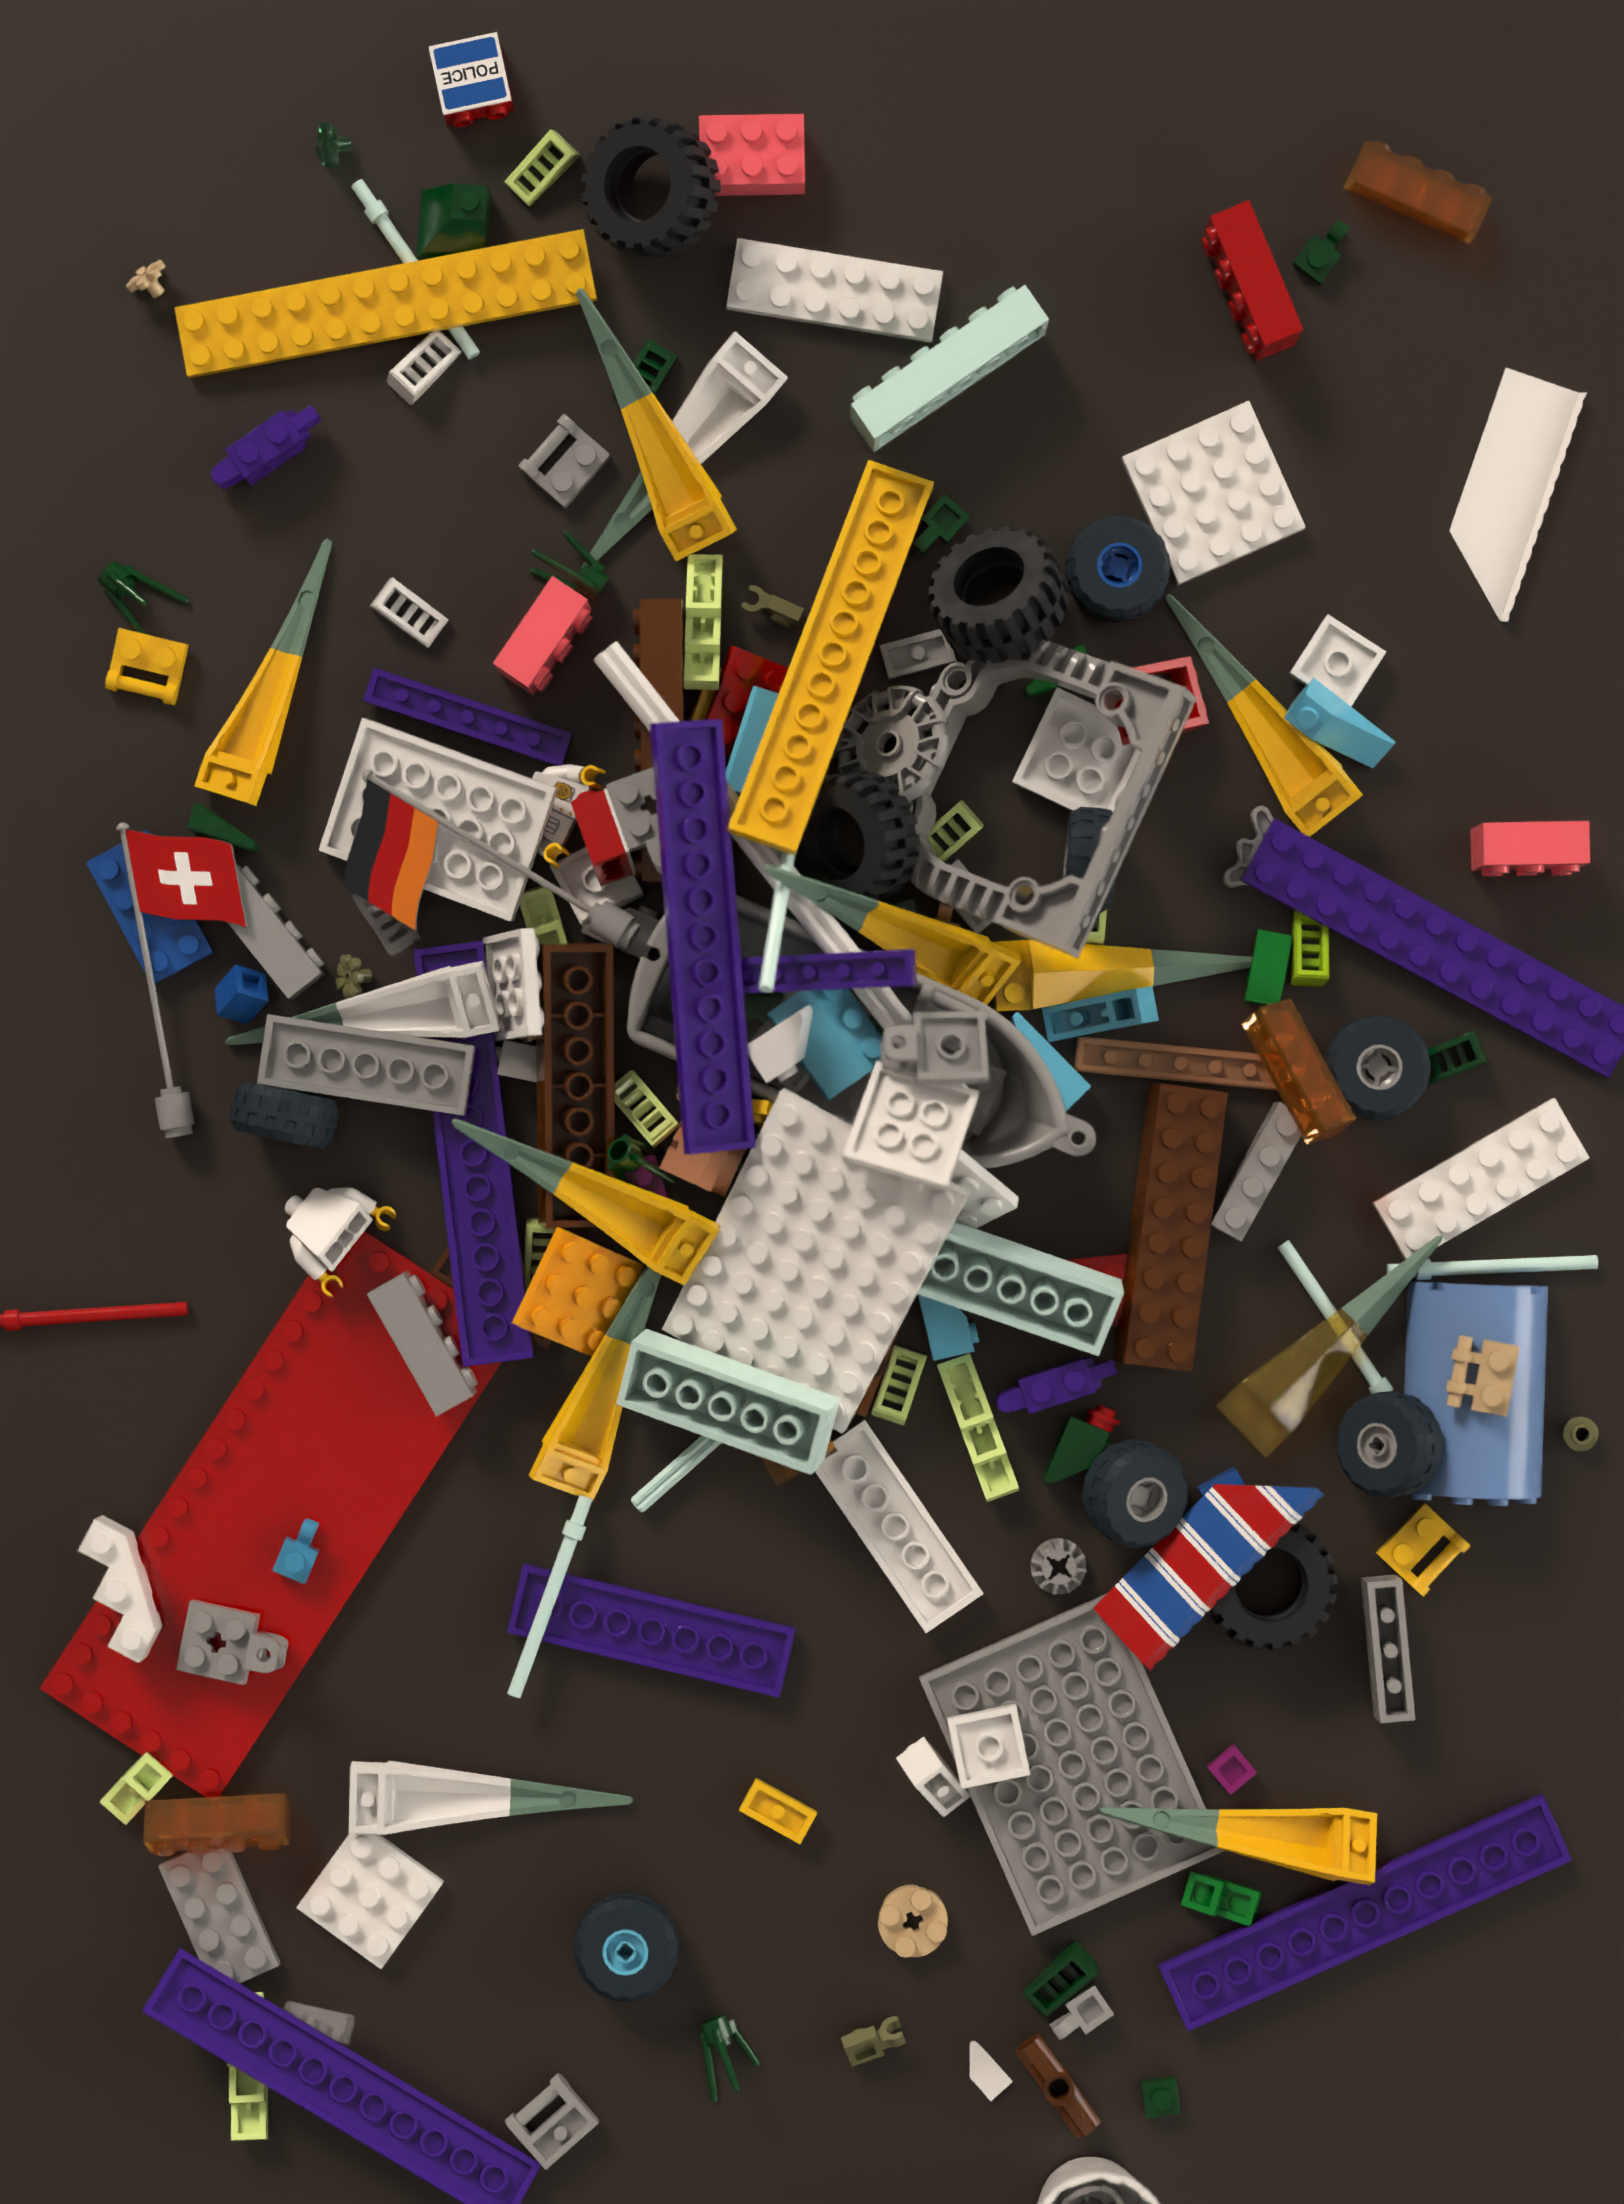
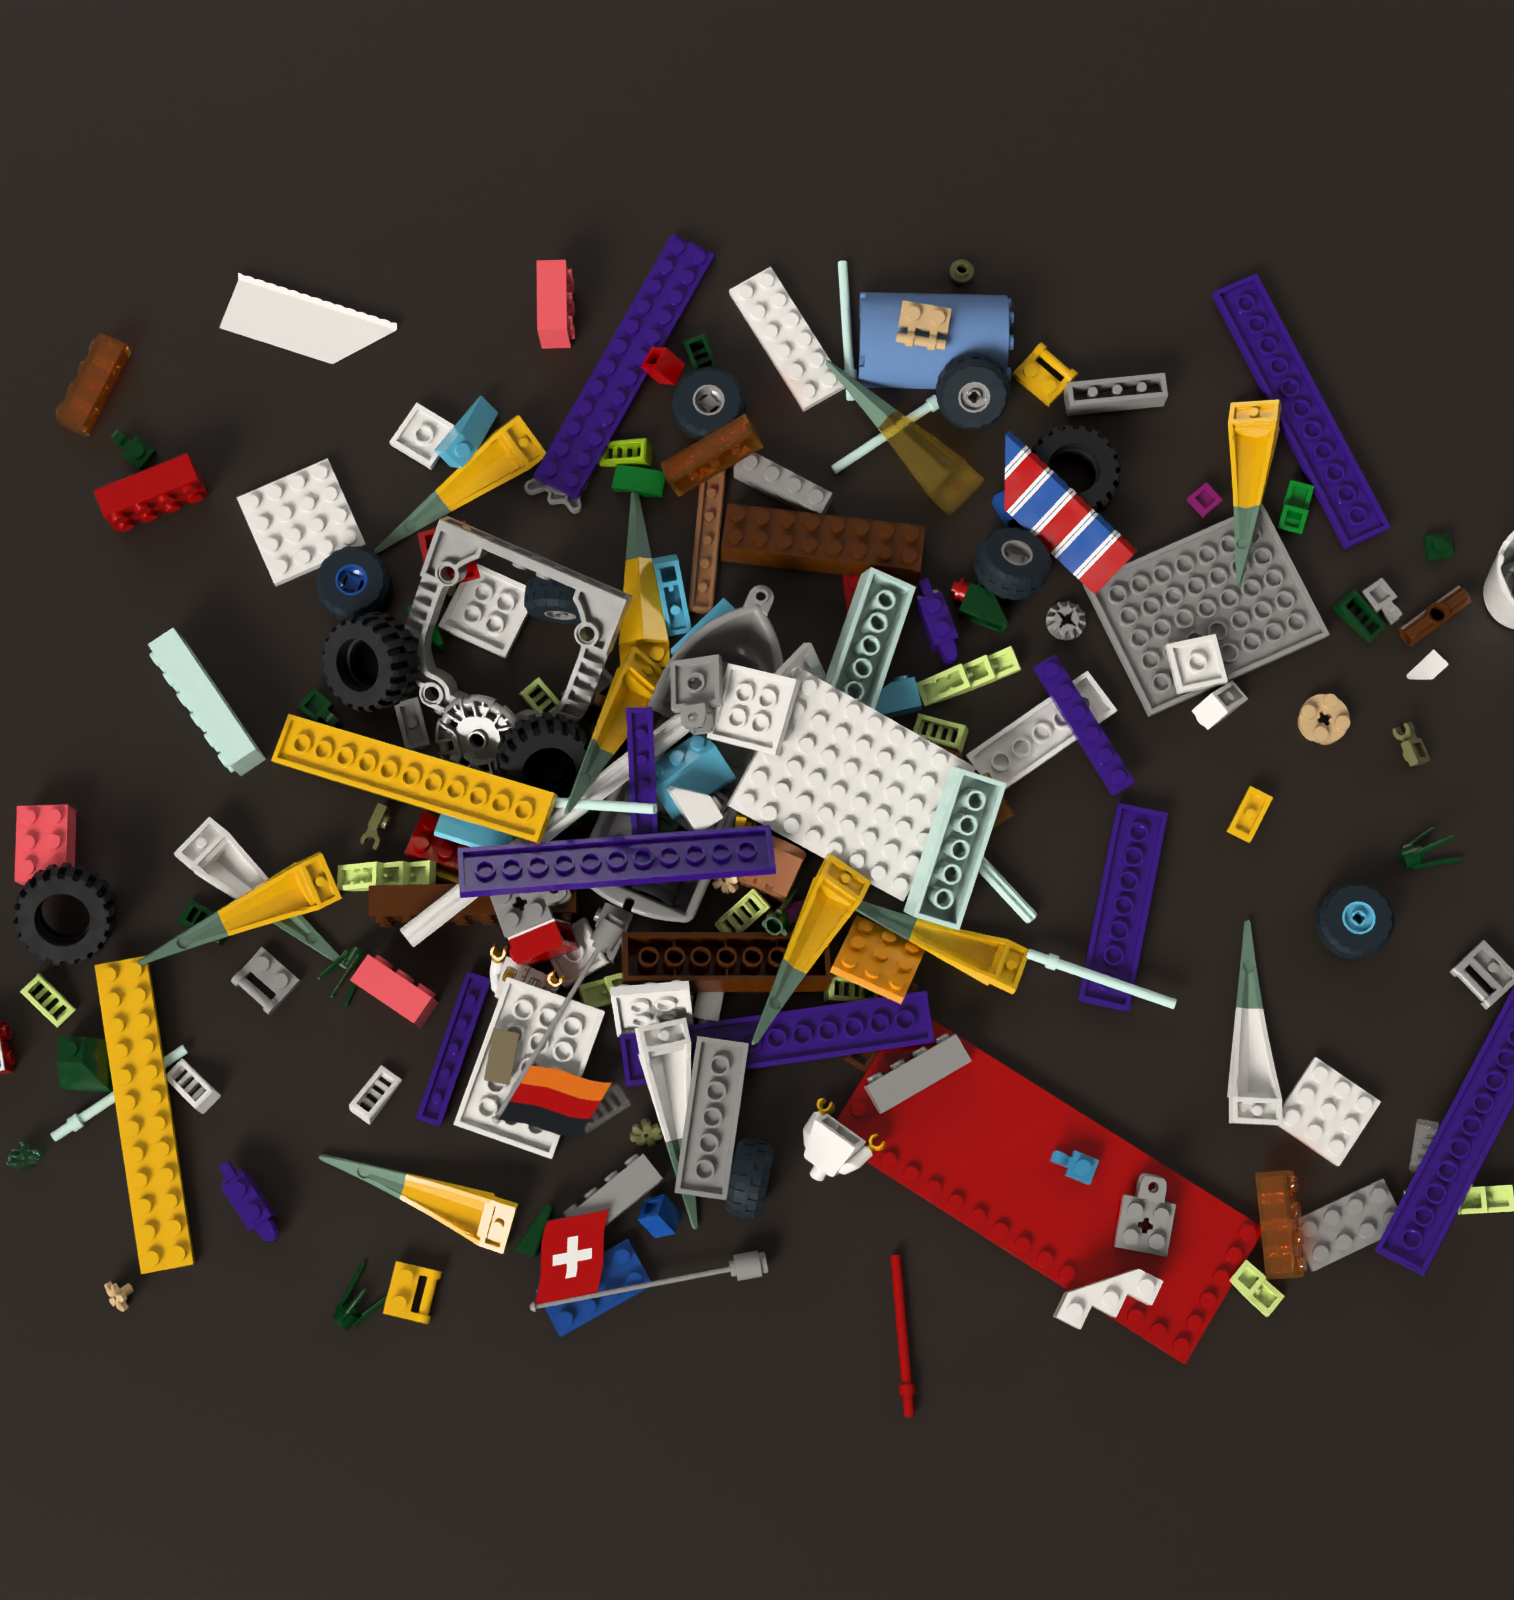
camera: 90 degrees left, 10 degrees down
white plate [726,238,943,343] -> none
none -> dark tan tile [484,1028,519,1085]
none -> red brick [641,347,685,385]
none -> dark purple plate [1033,655,1135,797]

